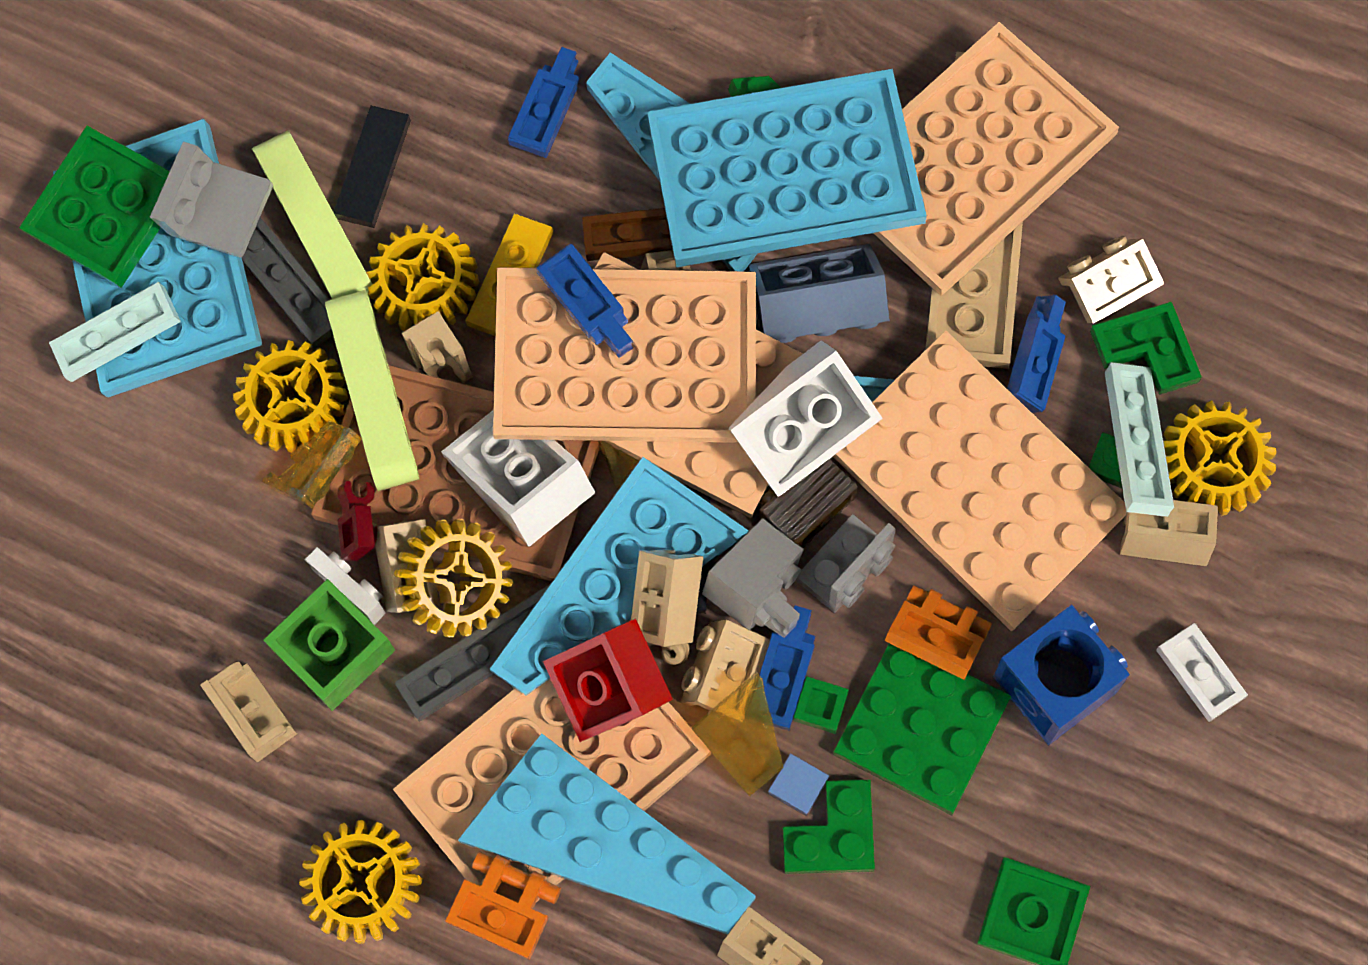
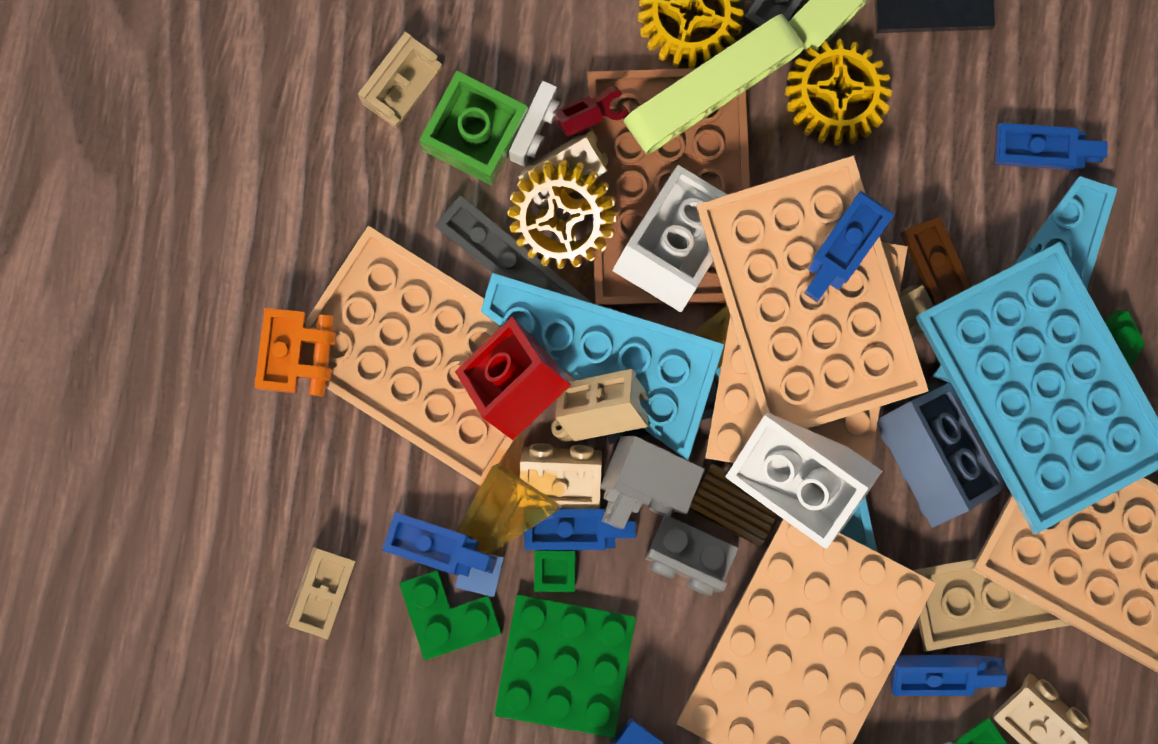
camera: 65 degrees right, 10 degrees up
clear yellow wing [262,420,362,509] -> none
yellow gear [299,820,422,944] -> none
tan hinge [402,311,473,383] -> none
medium azure wing [458,733,756,934] -> none
yellow plate [466,213,553,336] -> none
orange plate [885,585,993,680] -> none
none -> blue hinge [382,512,498,577]

